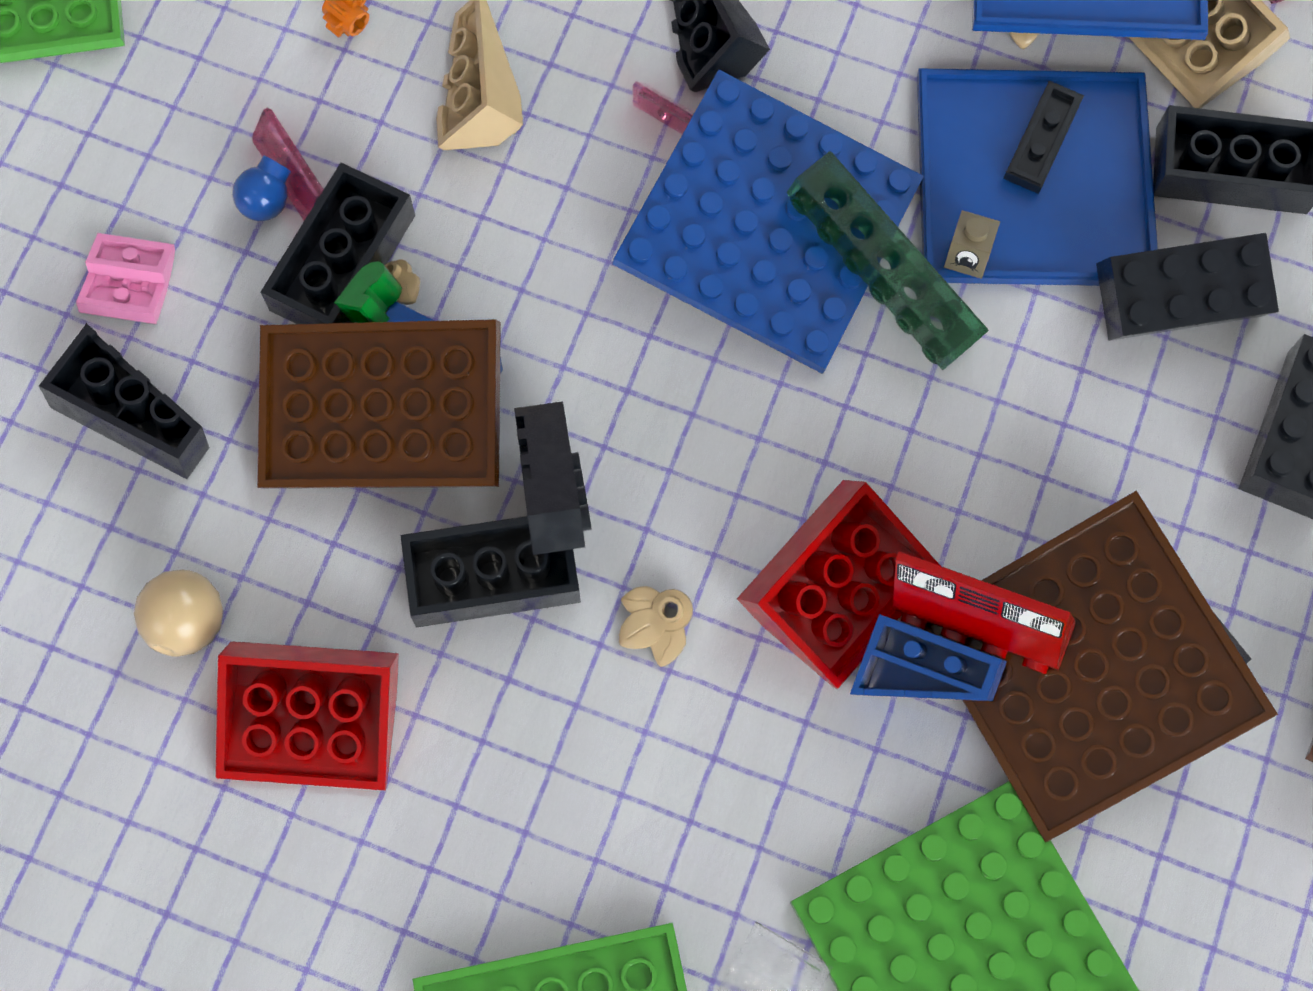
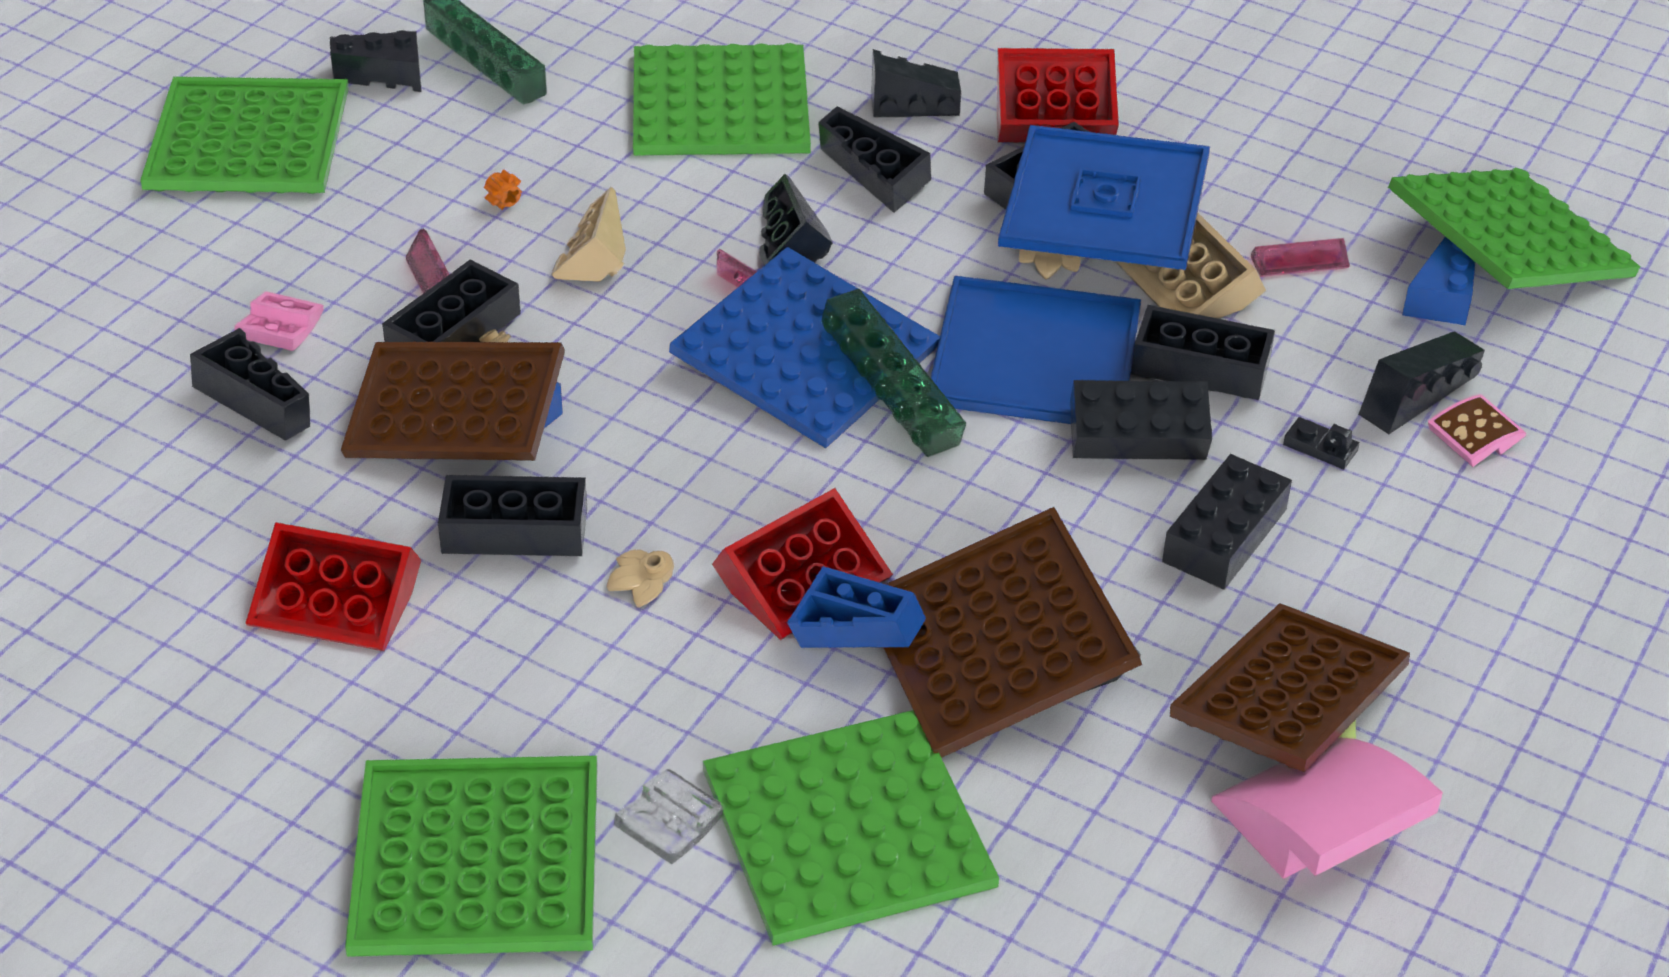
camera: 10 degrees right, 30 degrees down
tan piece [134,569,223,657] -> none
blue piece [232,155,291,221] -> none
green leg [334,261,402,323] -> none
black wedge [514,401,592,555] -> none
red slope [893,551,1076,674] -> none
dark tan brick [944,210,1000,279] -> none
black tile [1003,81,1084,194] -> none

